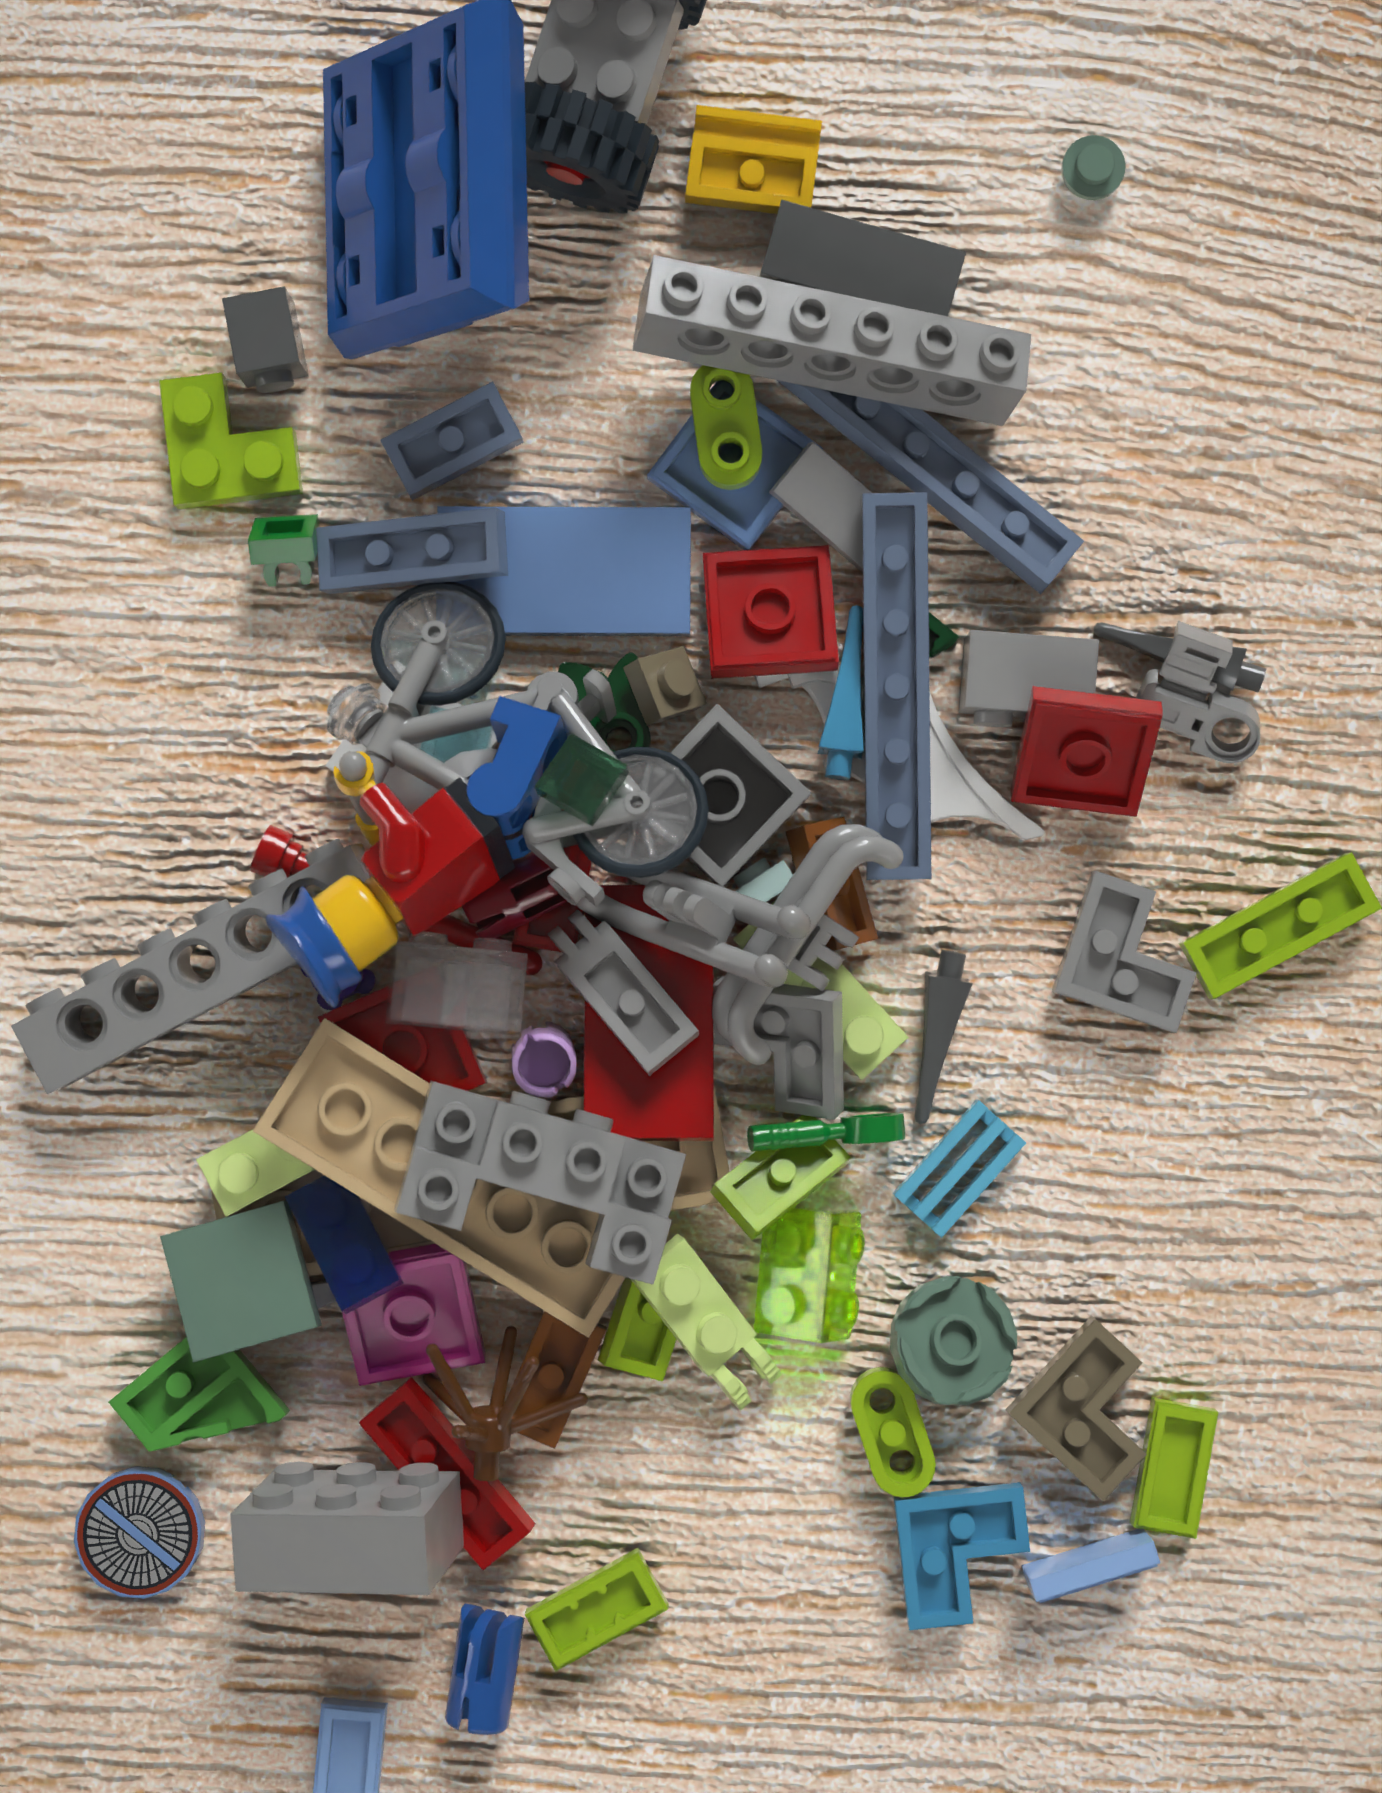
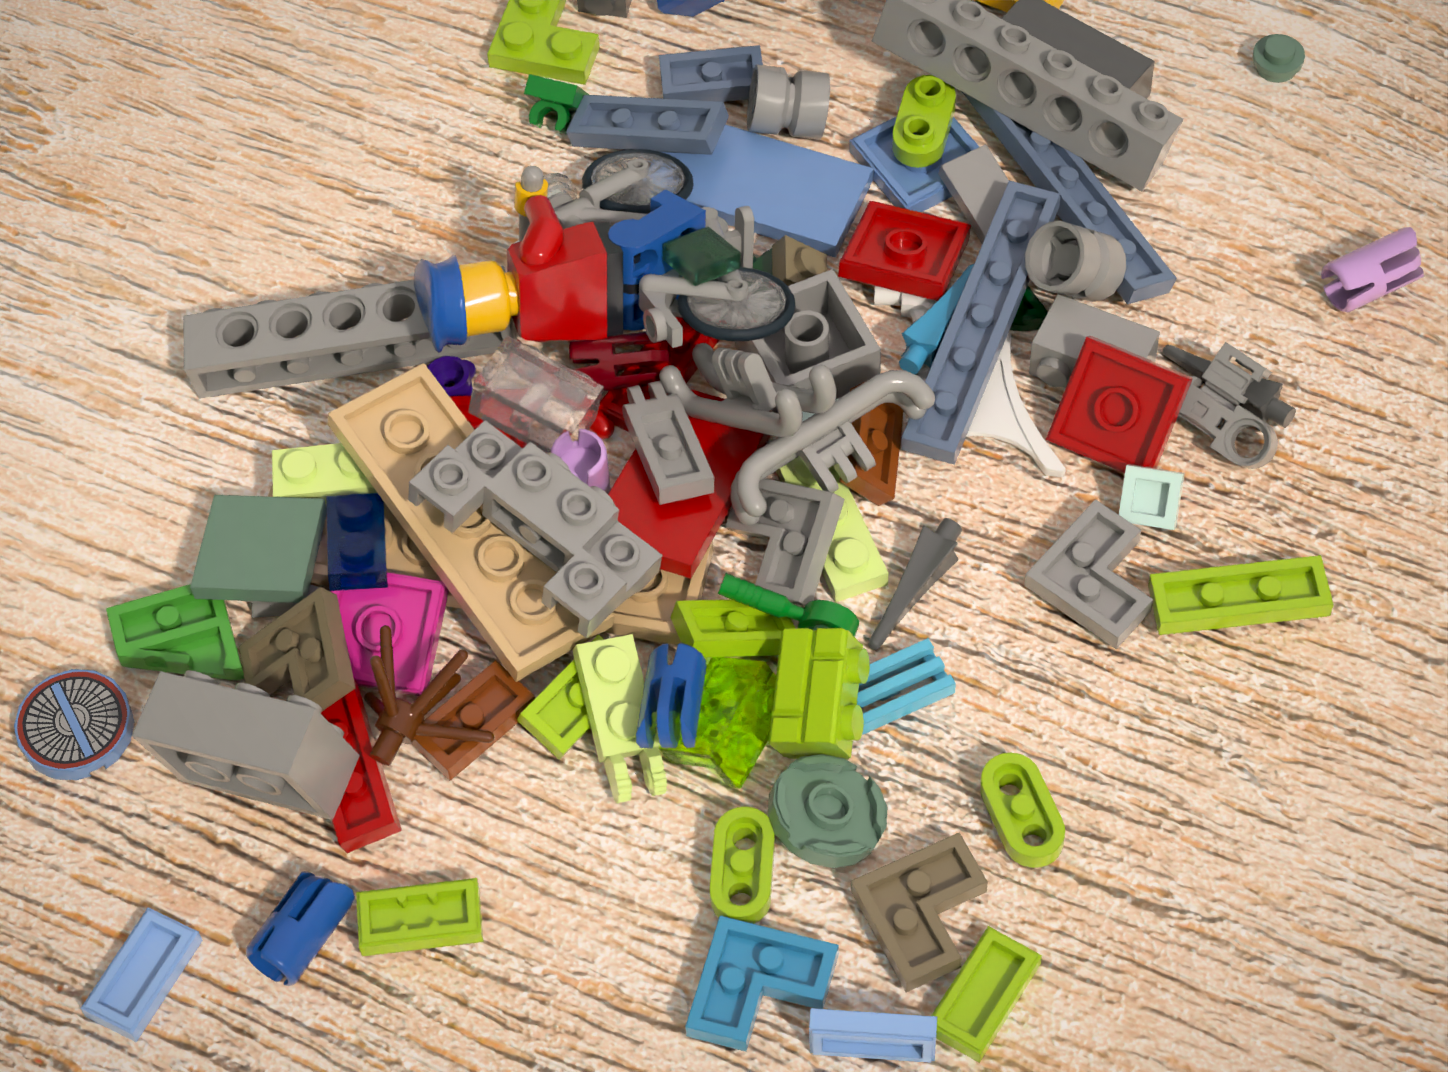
camera: 25 degrees right, 30 degrees down
none -> dark tan plate [239,587,355,711]
none -> blue arm [636,643,706,749]
none -> light grey wheel [747,64,830,140]
none -> lime brick [768,628,870,760]
none -> lime plate [980,752,1065,868]
none -> light grey wheel [1025,220,1126,302]
none -> light aqua plate [1119,464,1185,530]
none -> lavender arm [1321,227,1425,313]

